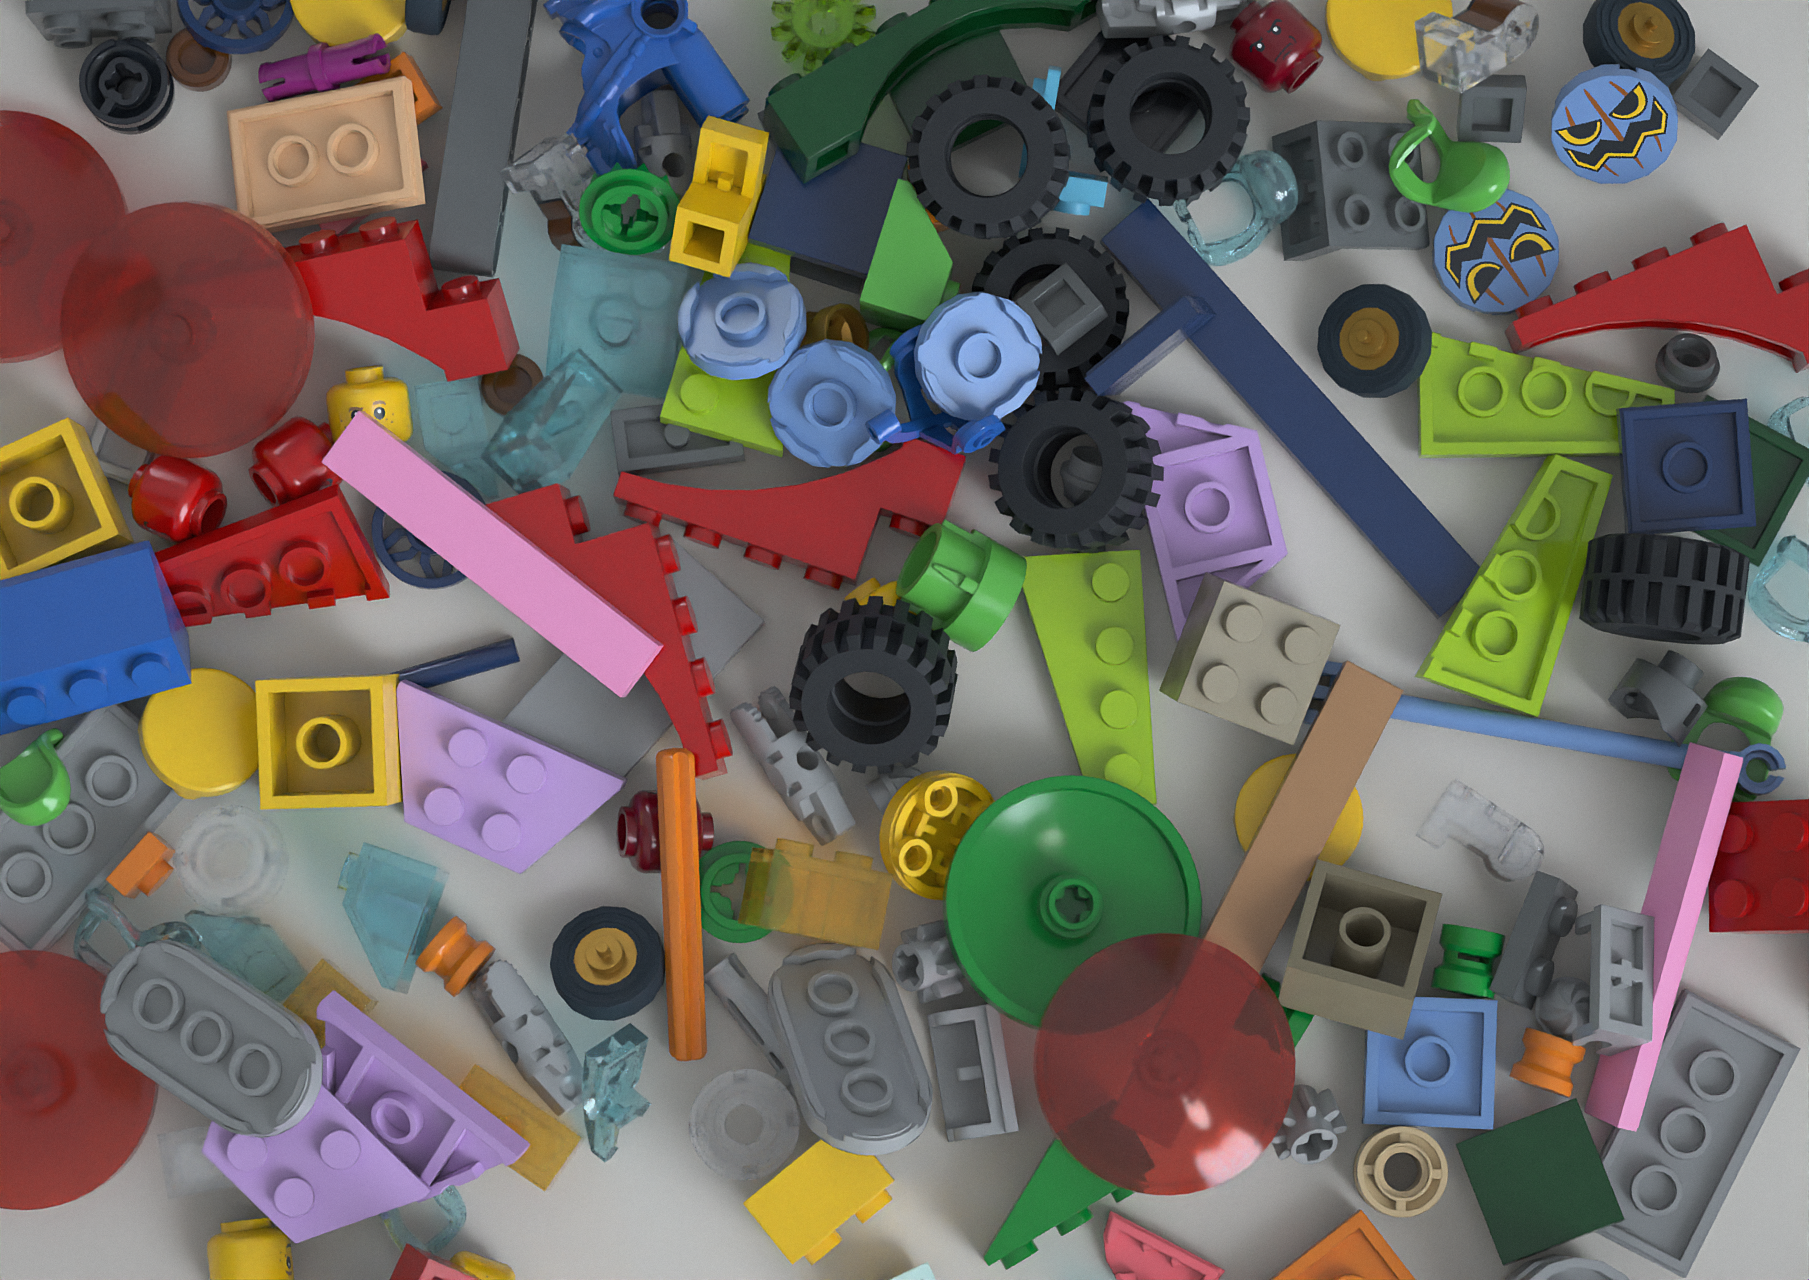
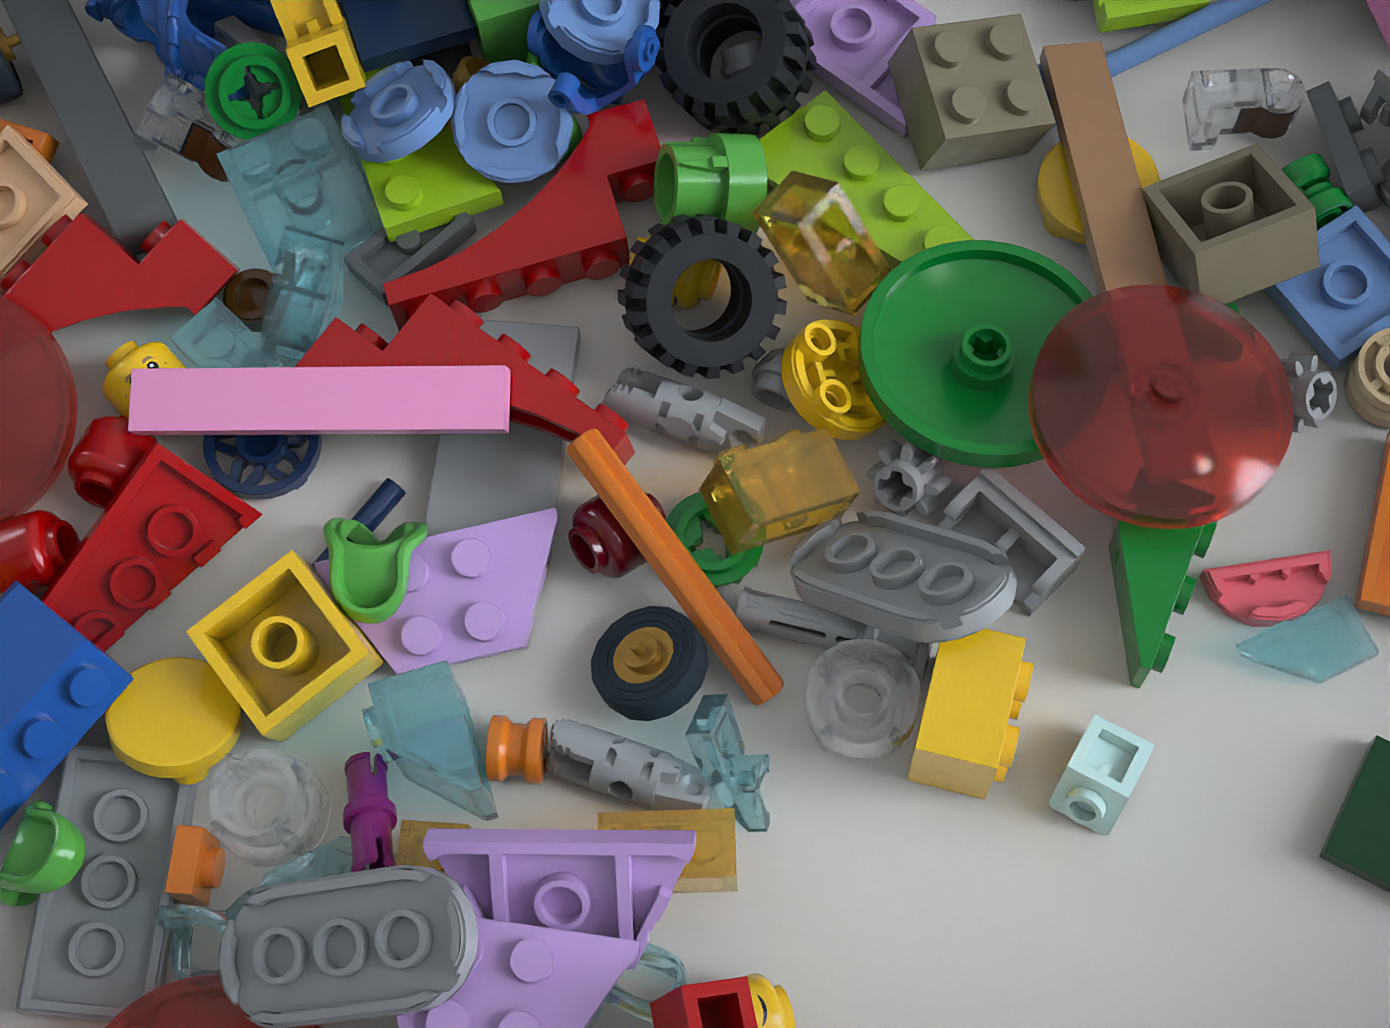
camera: 30 degrees left, 15 degrees down
none -> bright green piece [323,517,428,624]
none -> magenta pin [342,752,397,872]
none -> clear yellow brick [751,171,891,316]

